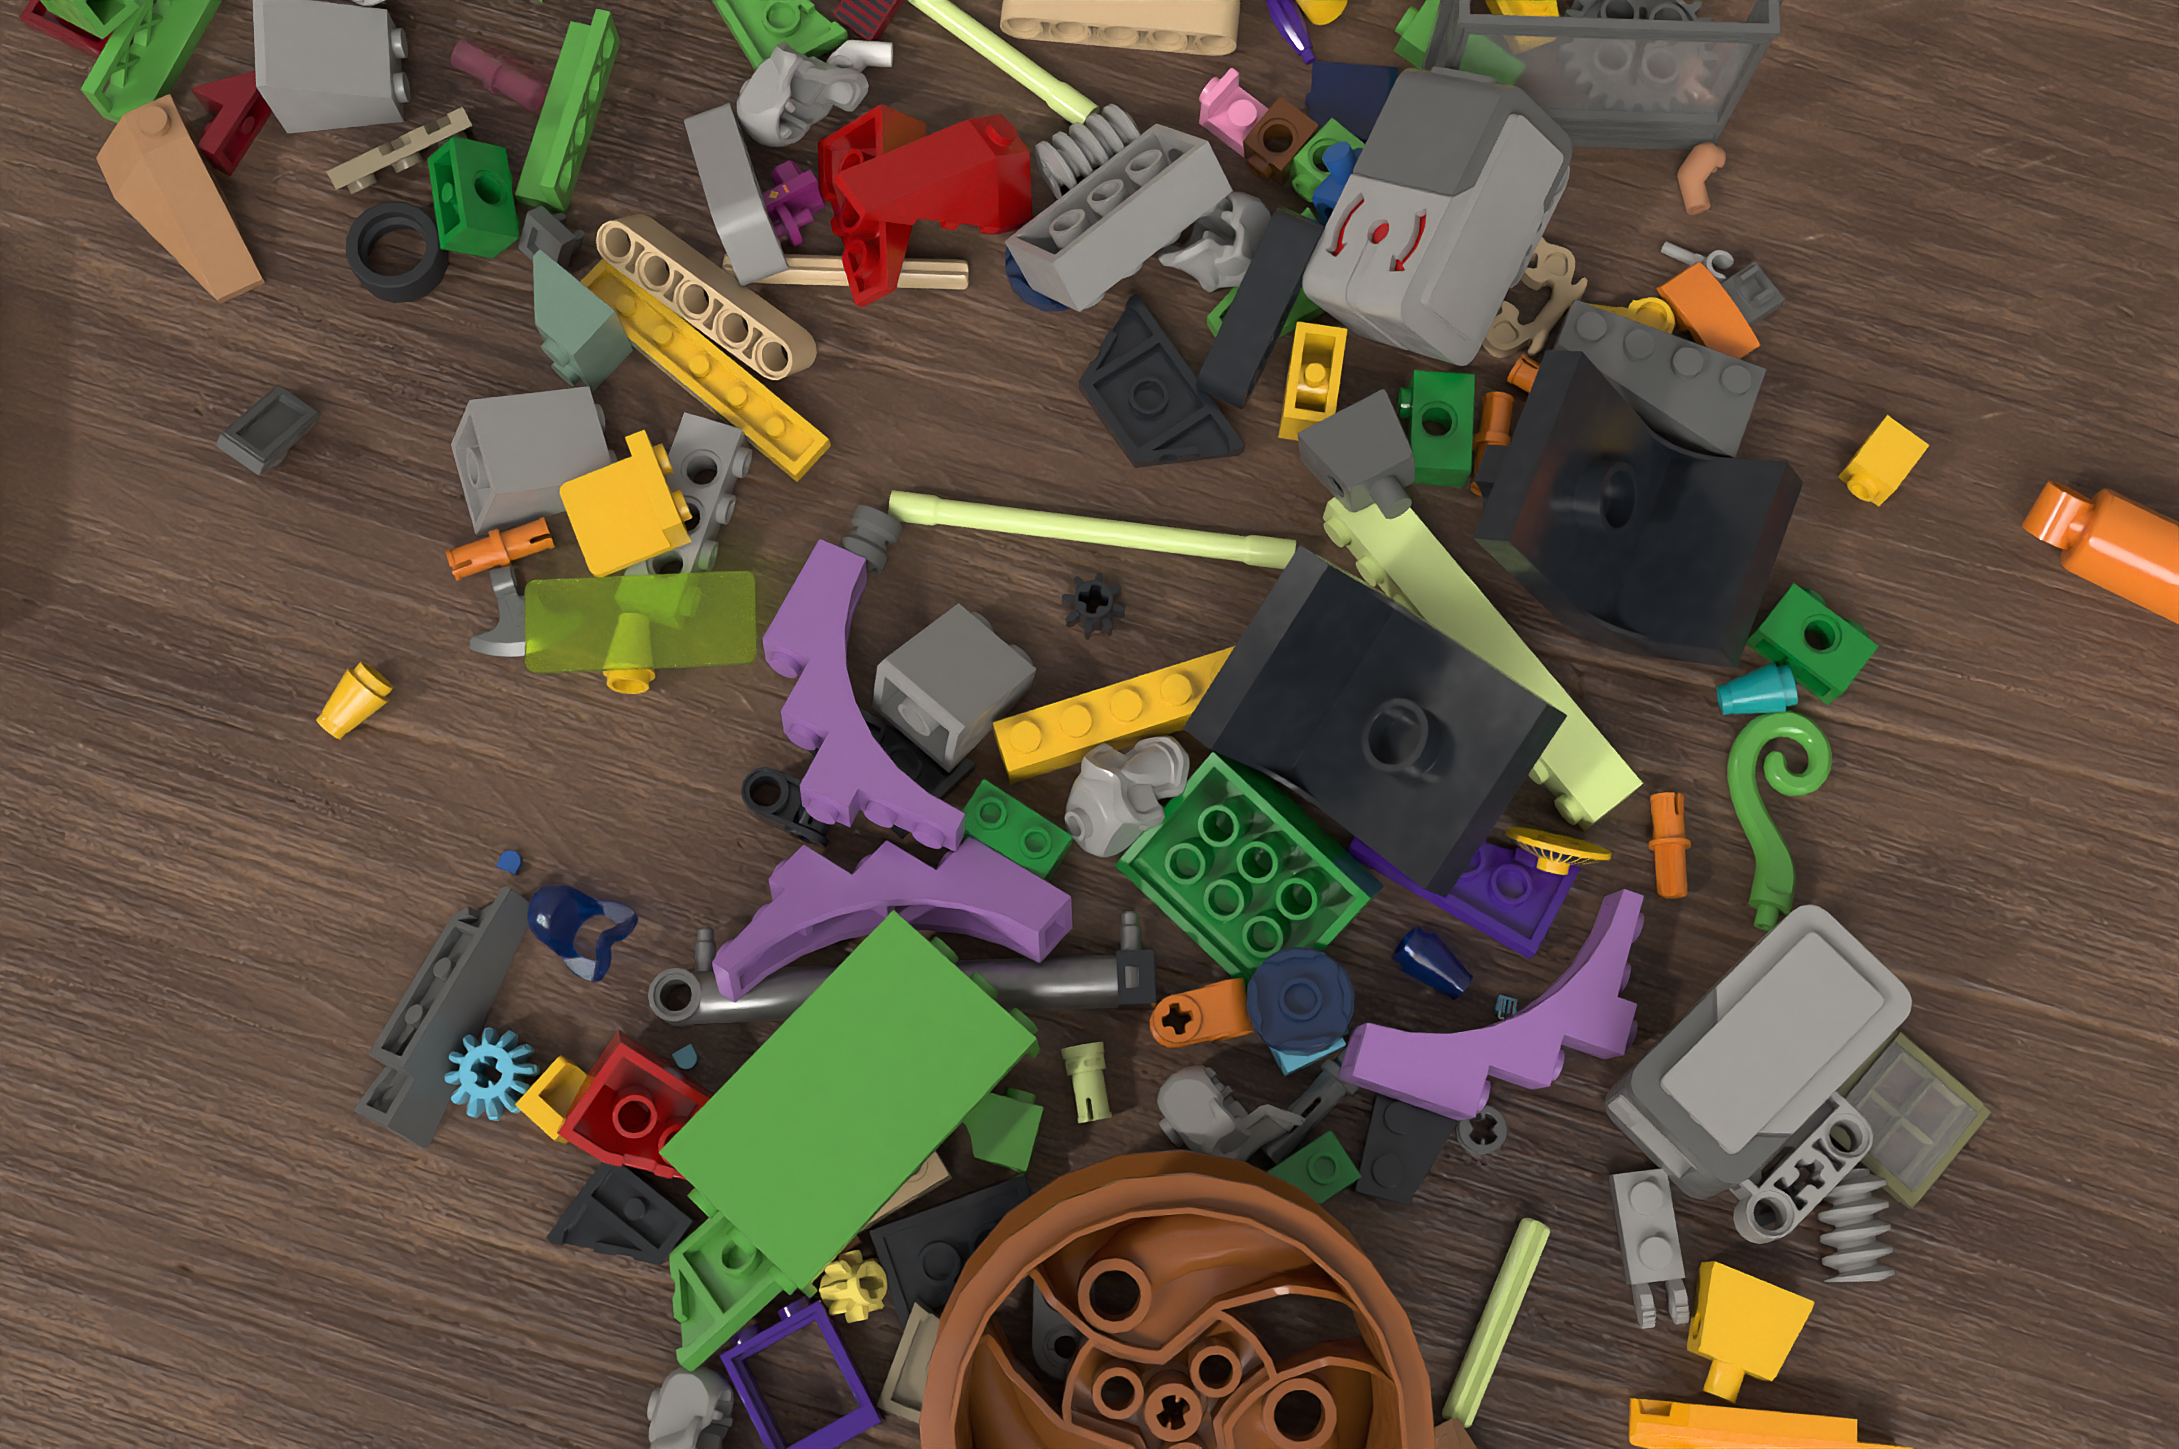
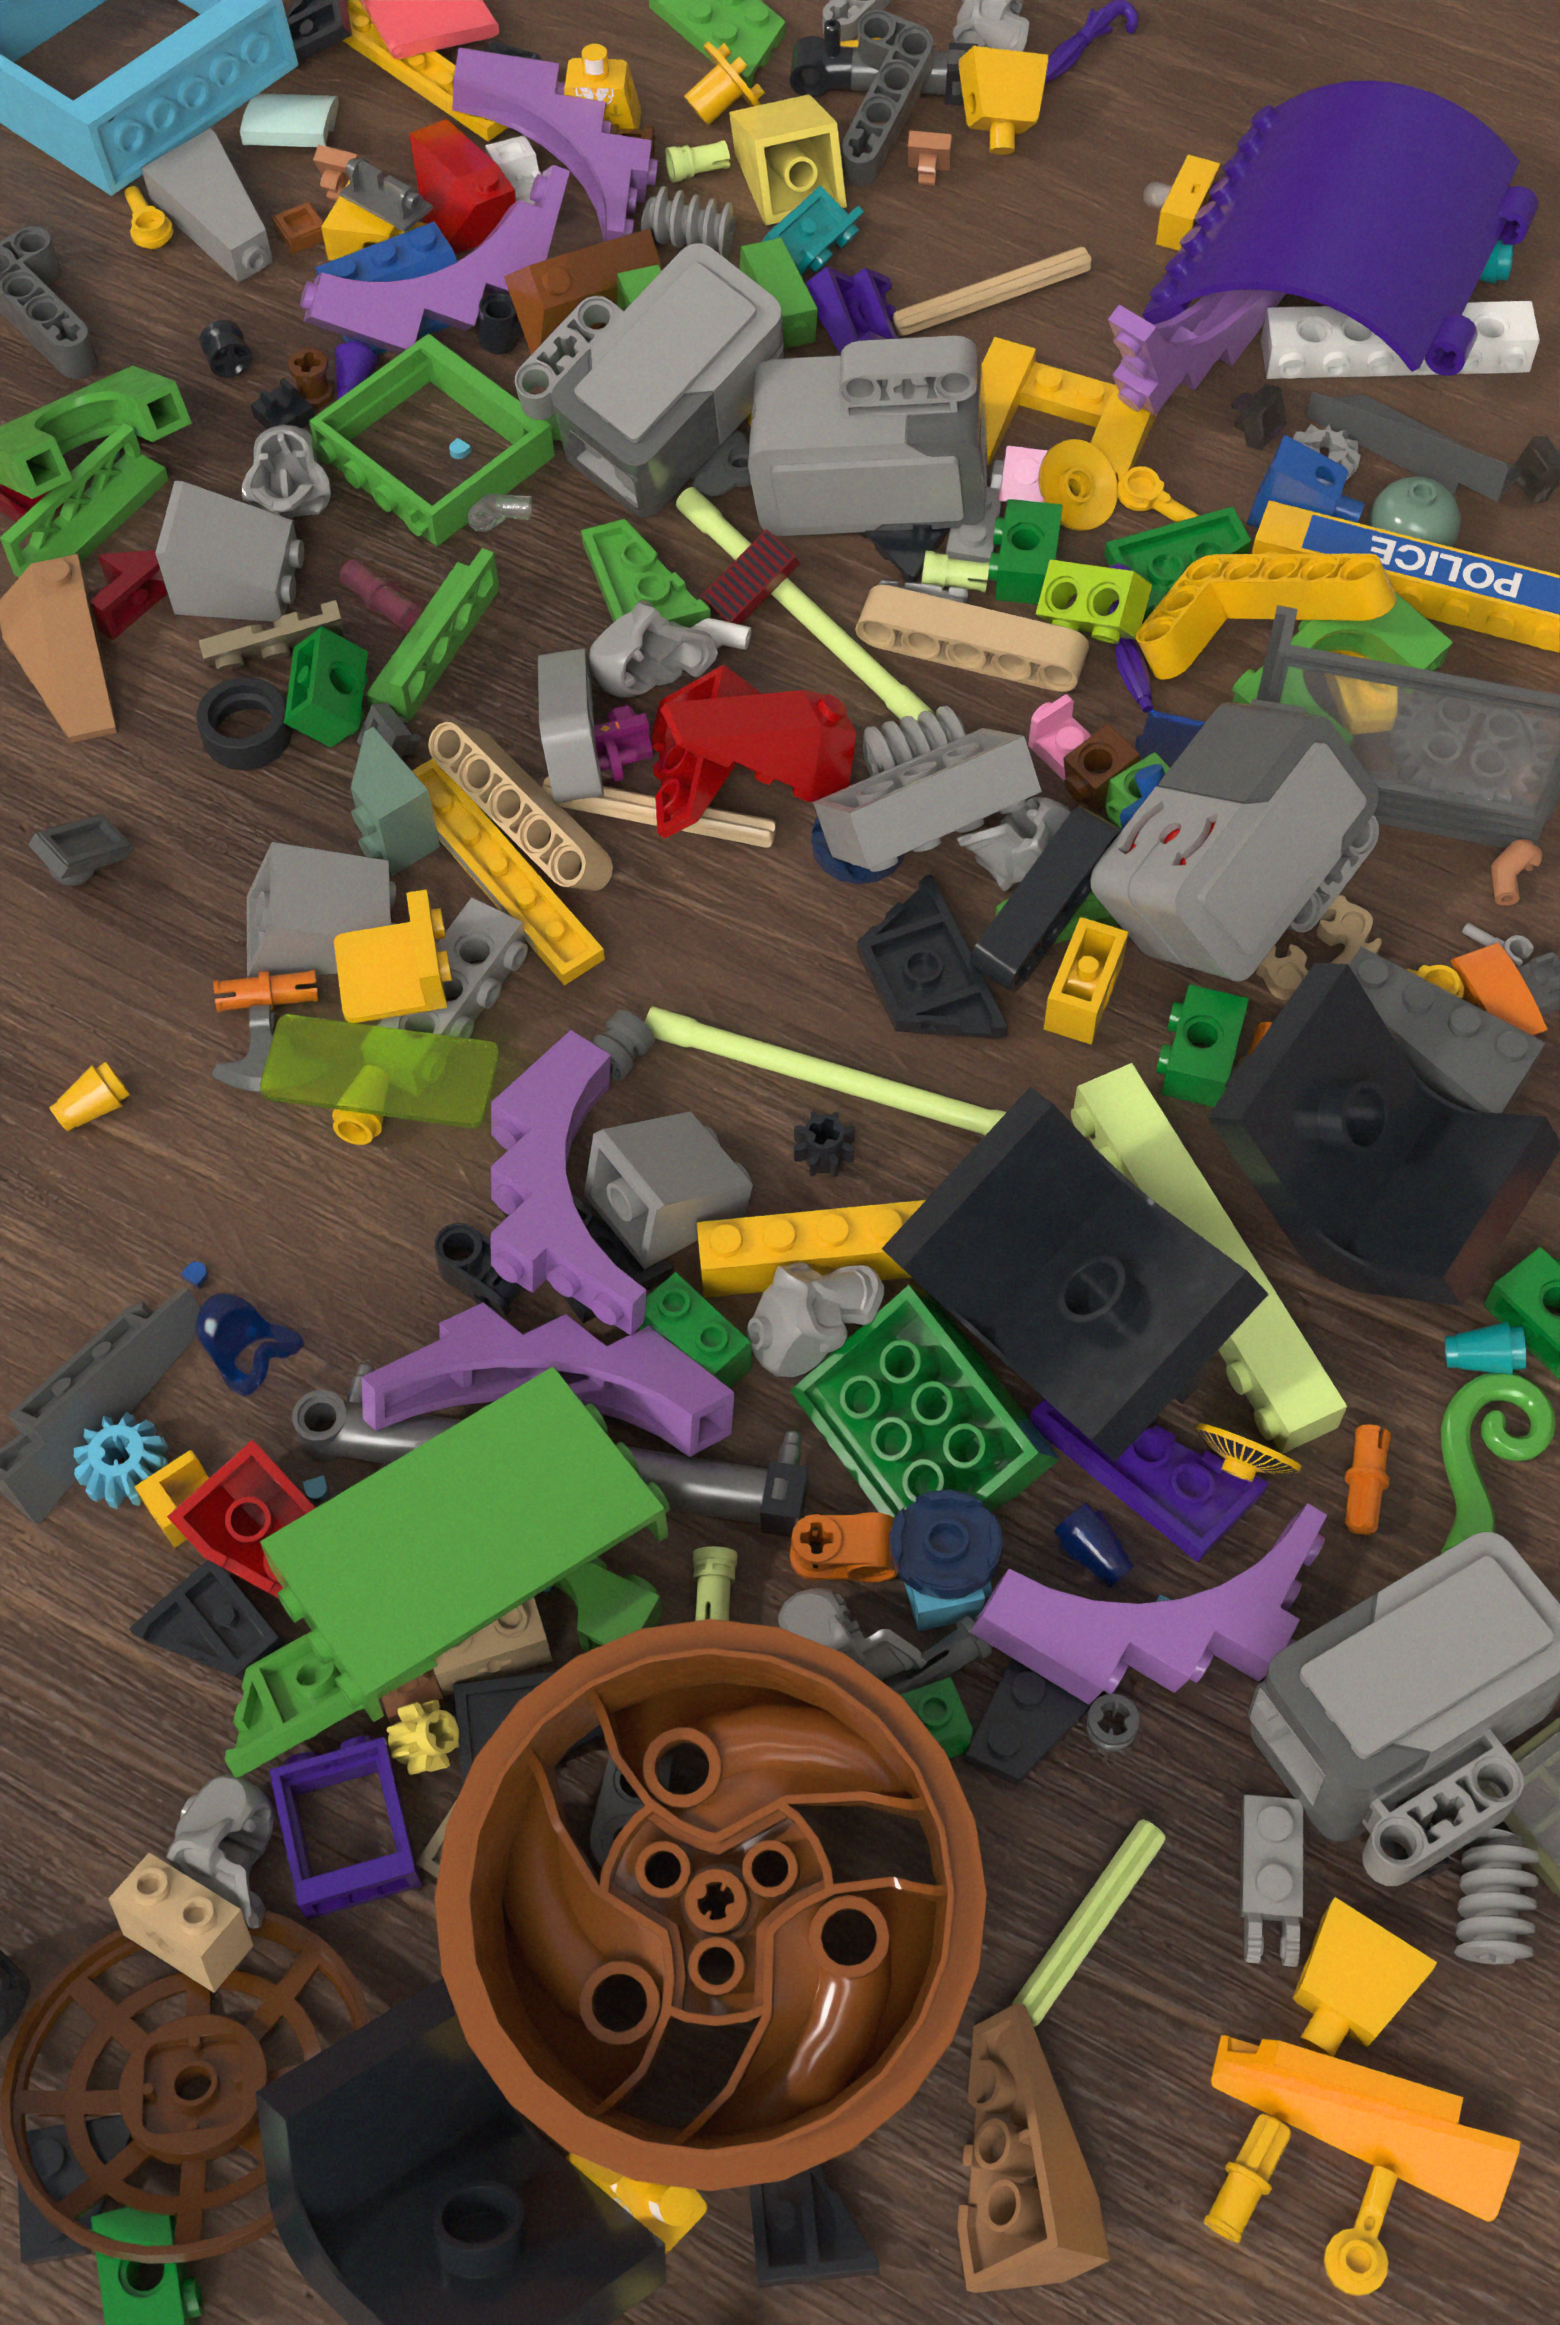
camera: 15 degrees right, 15 degrees down
dark grey torso [1297,389,1415,519] -> none

